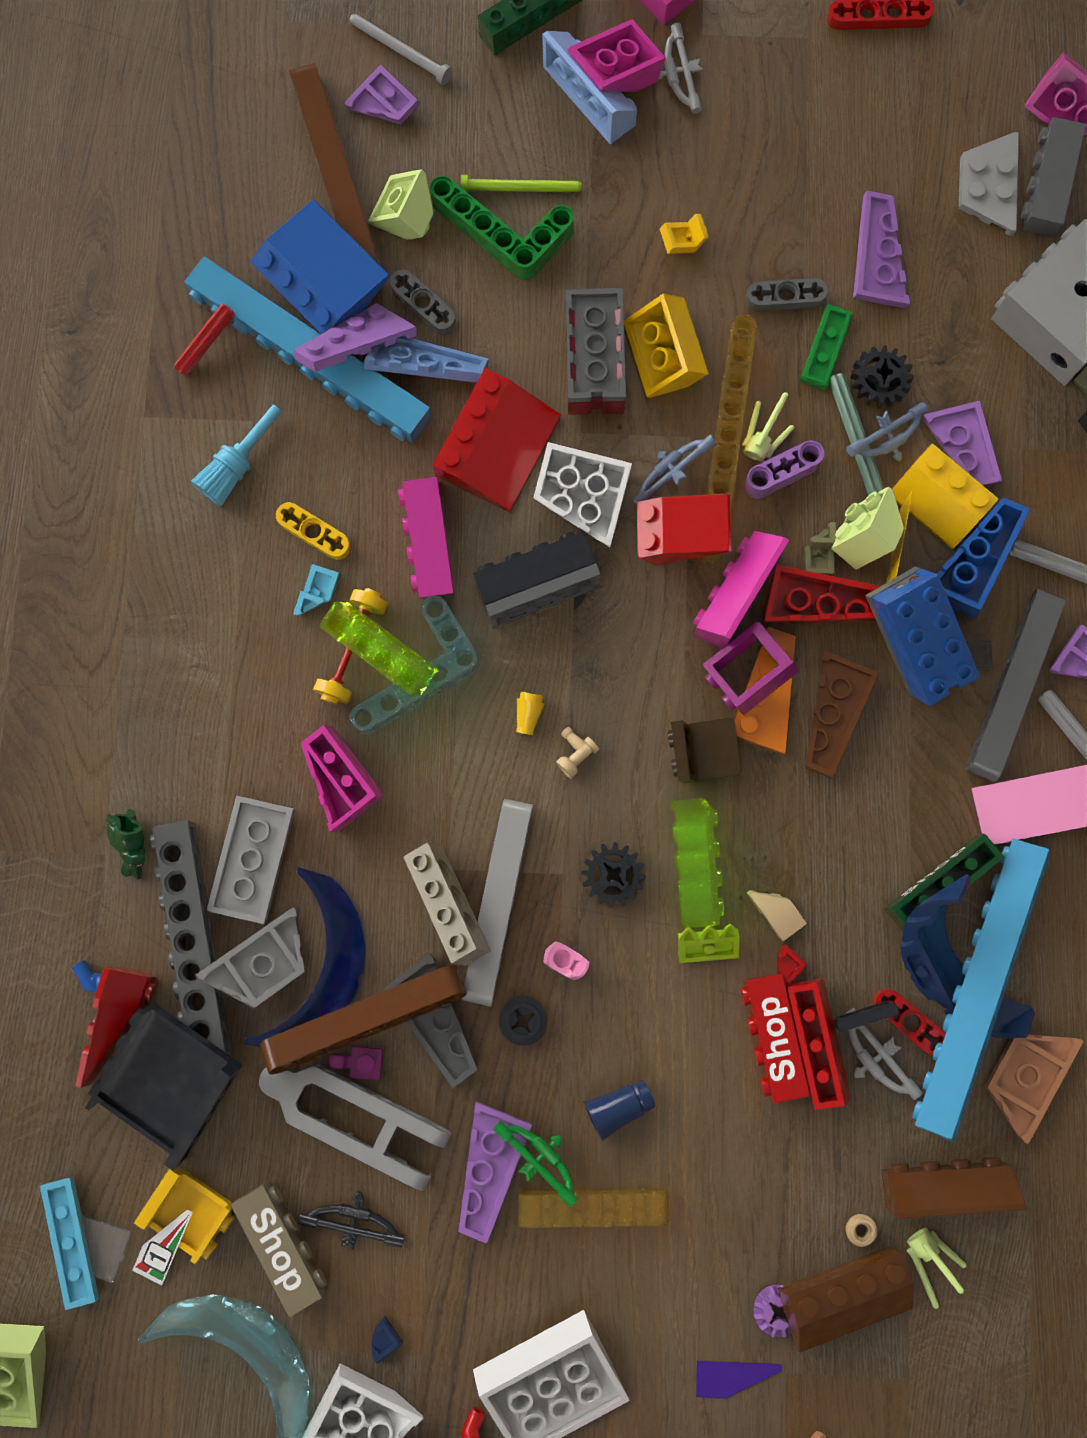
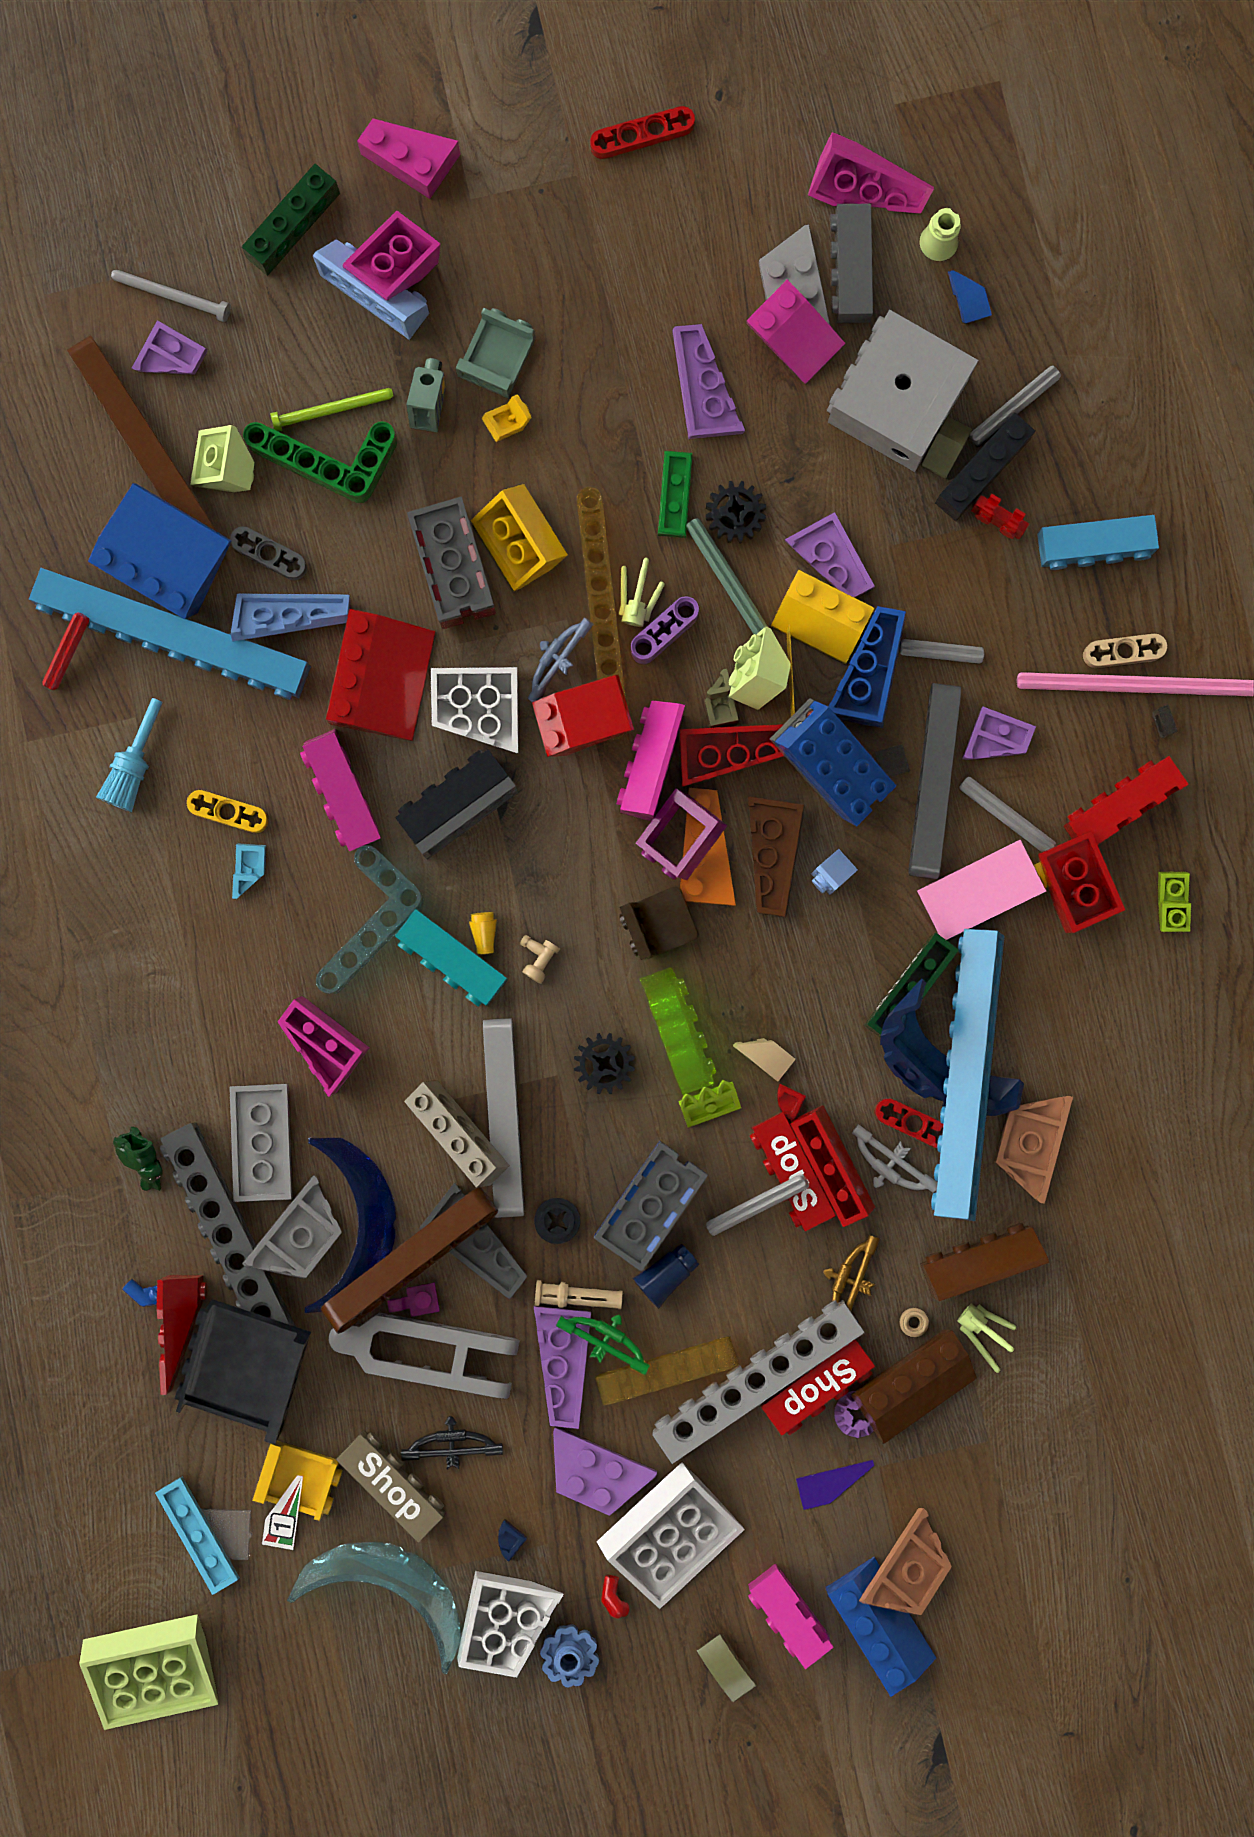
camera: 20 degrees left, 5 degrees up
medium lavender wing [294,303,416,372] -> none
yellow axle [313,588,388,705] -> none
clear neon green brick [319,602,438,696] -> none
bright pink hair [543,941,589,980] -> none
light grey piece [658,22,703,114] -> none
dark grey beam [746,278,828,311] -> none
black tile [833,1000,899,1033] -> none
sand blue piece [846,402,928,462] -> none
none -> teal brick [395,909,508,1007]
none -> sand green torso [406,358,445,432]
none -> sand green panel [456,308,536,399]
none -> tan pin [535,1280,623,1309]
none -> medium lavender wing [553,1426,657,1516]
none -> dark grey piece [594,1141,708,1272]
none -> light grey brick [652,1300,864,1464]
none -> light grey axle [706,1174,809,1236]
none -> dark pink slope [746,279,845,384]
none -> red brick [760,1339,875,1436]
none -> light blue slope [811,849,858,894]
none -> pearl gold piece [823,1235,880,1330]

